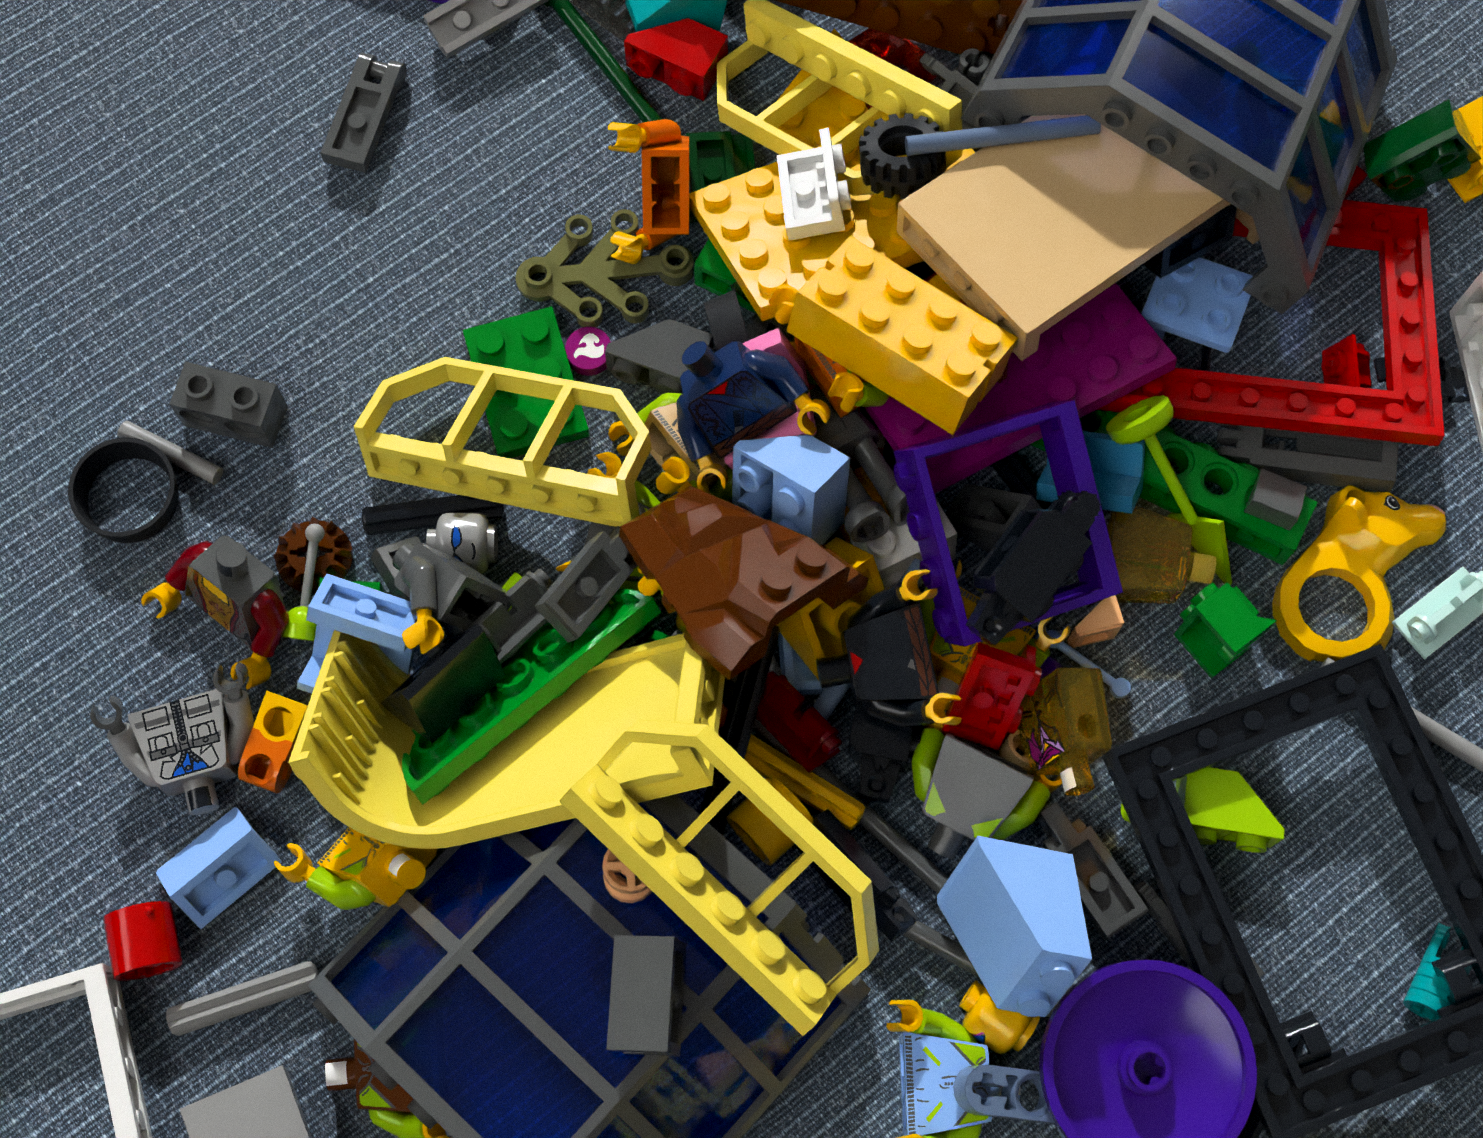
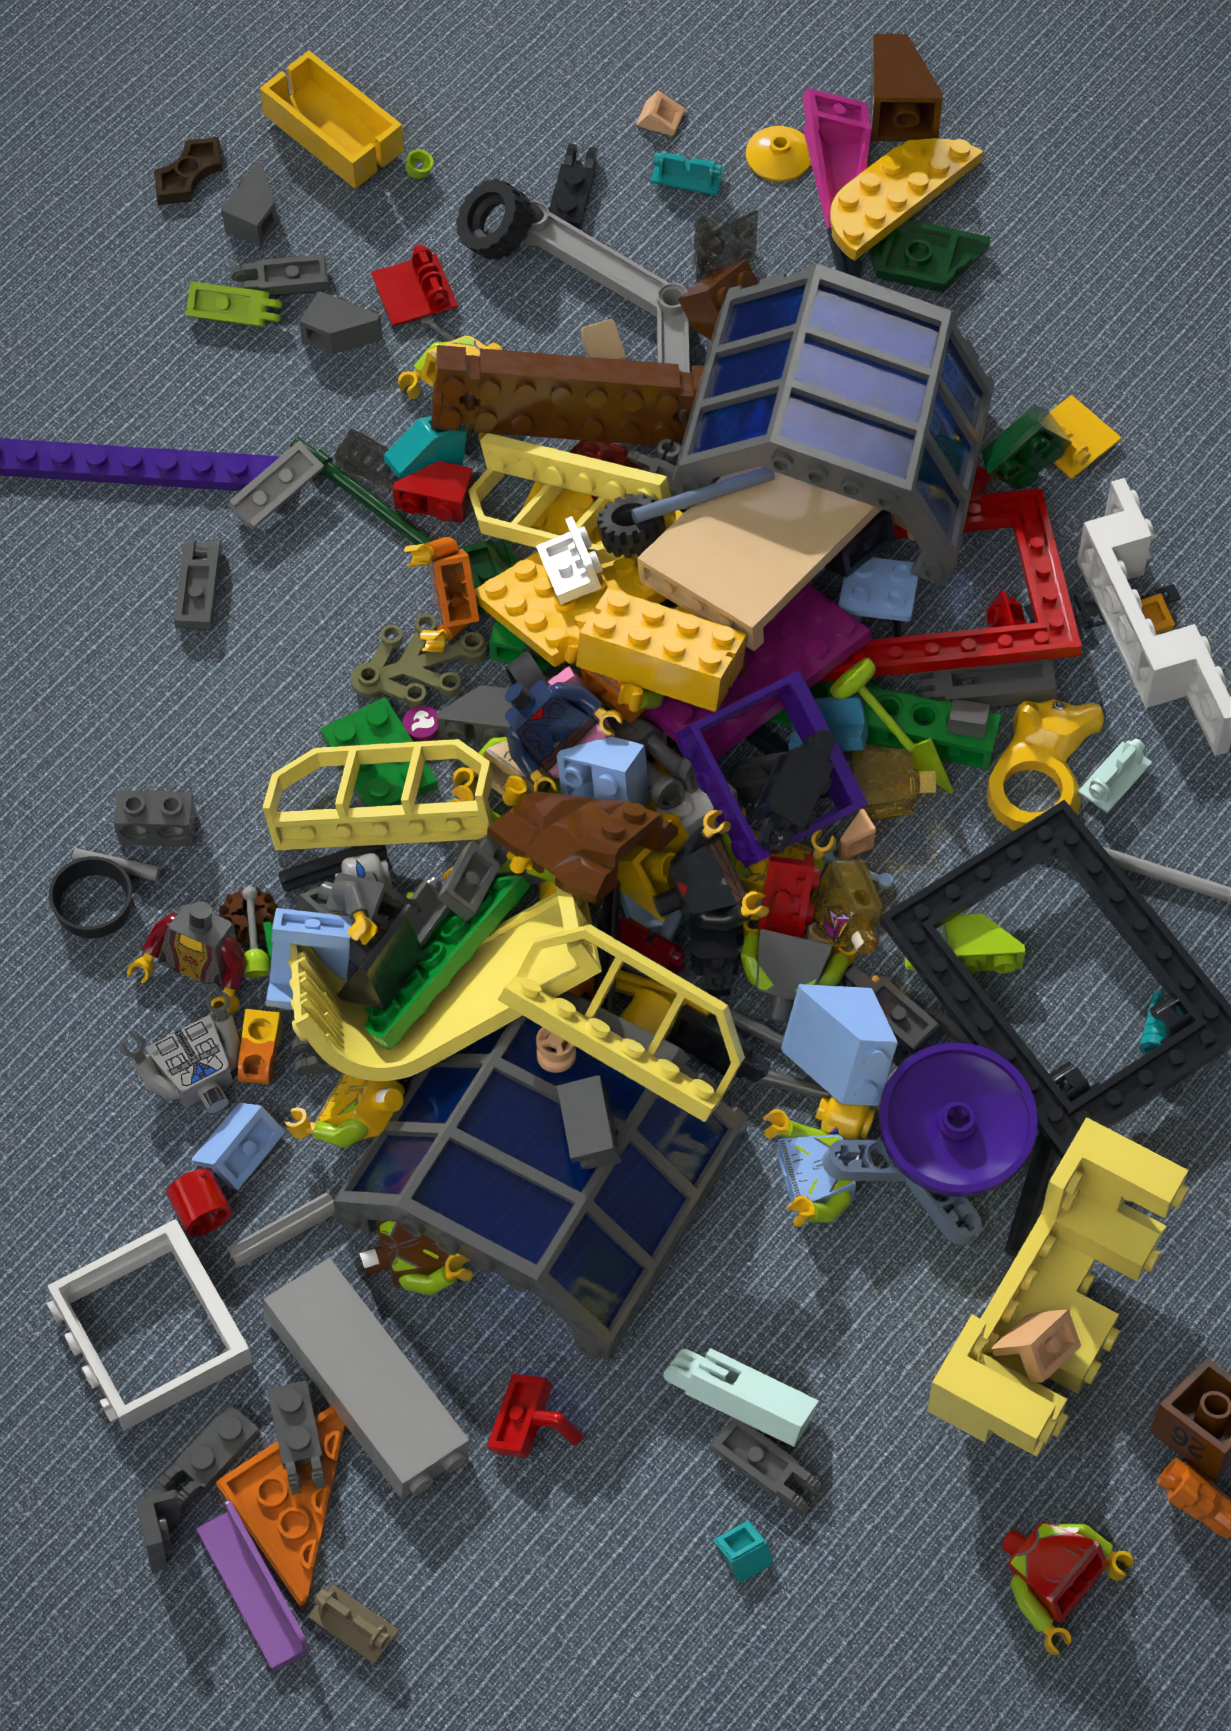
camera: 10 degrees left, 10 degrees down
green window [1173,582,1277,679] -> none

